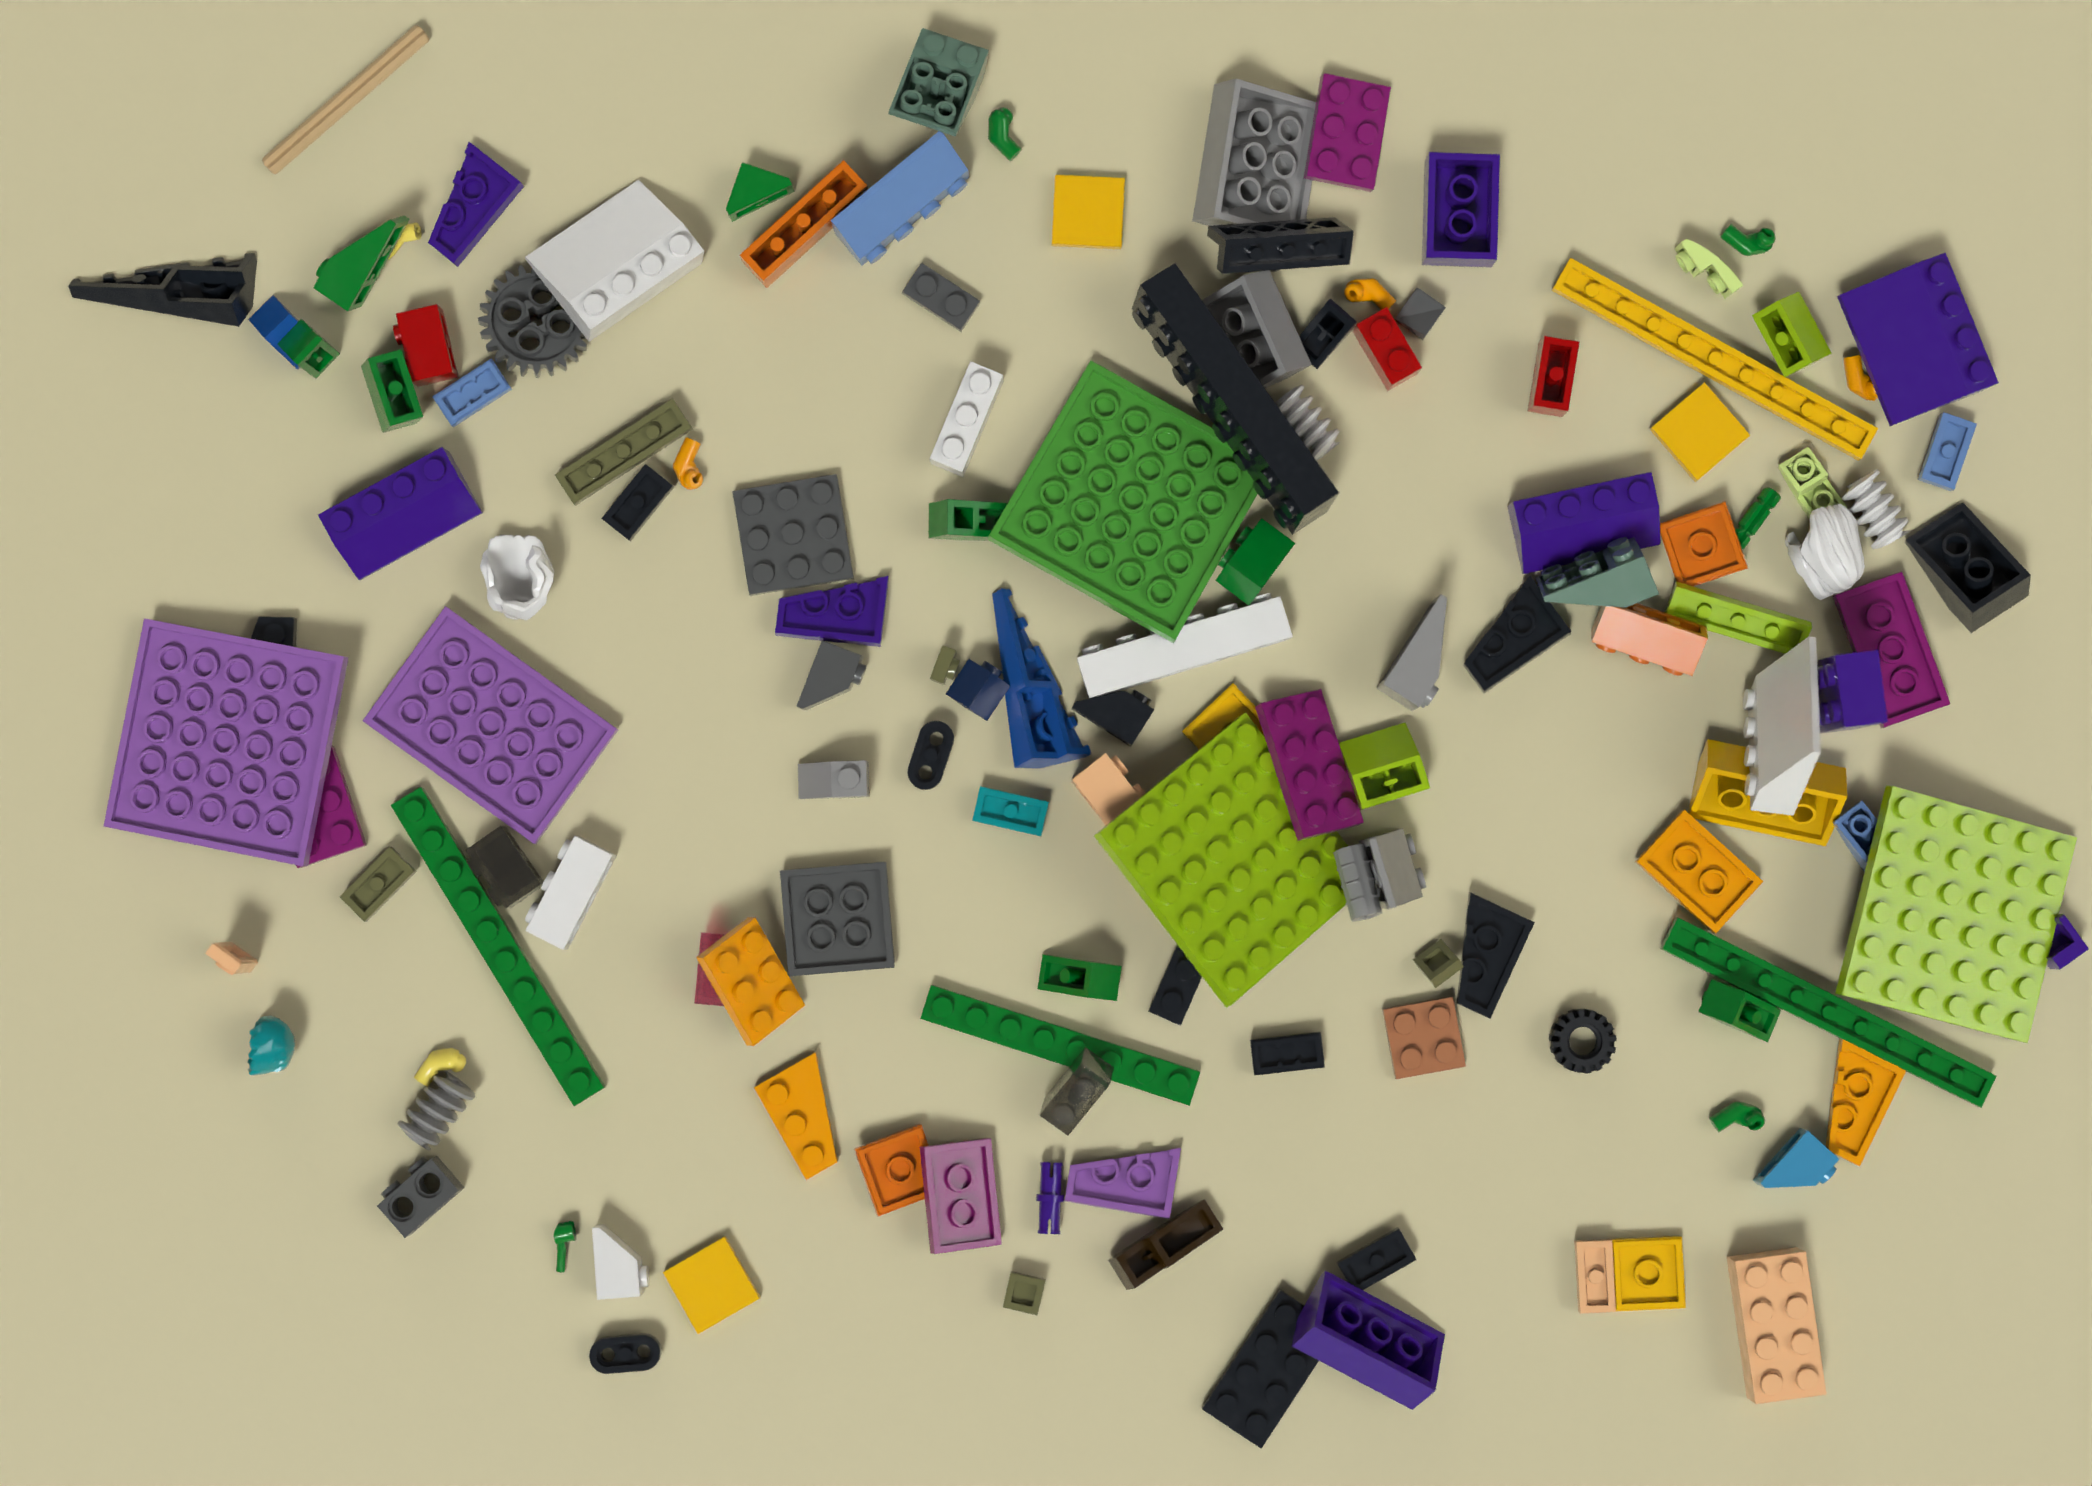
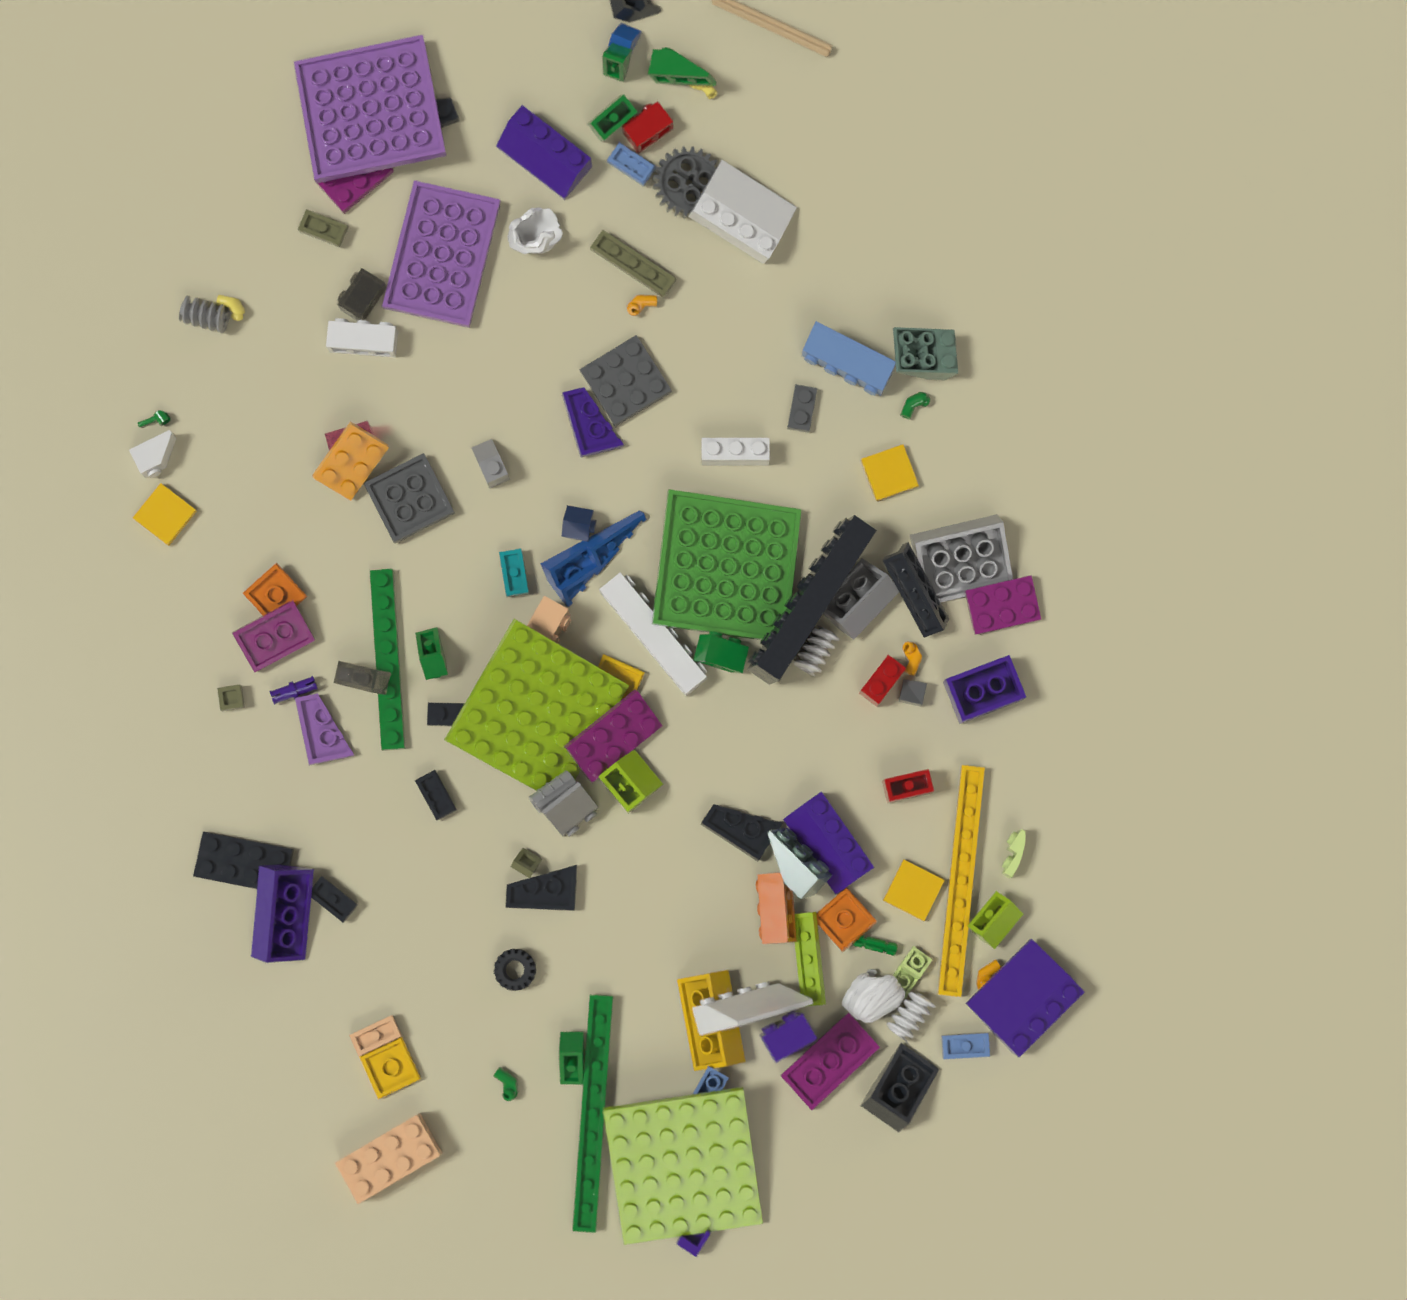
camera: 65 degrees right, 5 degrees down
light nougat plate [205,942,258,975] -> none
teal hair [247,1015,295,1076] -> none
dark grey brick [377,1156,465,1238] -> none
green plate [391,787,605,1106] -> none
dark purple wing [428,142,524,267] -> none
black plate [589,1333,662,1374] -> none
black plate [601,464,674,542] -> none
green slope [726,162,795,222] -> none
orange brick [740,160,868,288] -> none
light orange wing [754,1052,838,1180] -> none
dark grey slope [797,640,867,711] -> none
black plate [907,721,954,790] -> none
green slope [928,499,1008,541] -> none
olive plate [930,645,960,685] -> none
black slope [1072,690,1154,747] -> none
dark brown slope [1108,1199,1224,1290] -> none
black slope [1299,298,1357,369] -> none
light grey slope [1376,594,1447,711] -> none
nougat plate [1382,996,1466,1079] -> none
light orange plate [1635,810,1763,934] -> none
green arm [1720,224,1776,256] -> none
dark azure slope [1753,1128,1840,1188] -> none
light orange wing [1825,1038,1906,1166] -> none

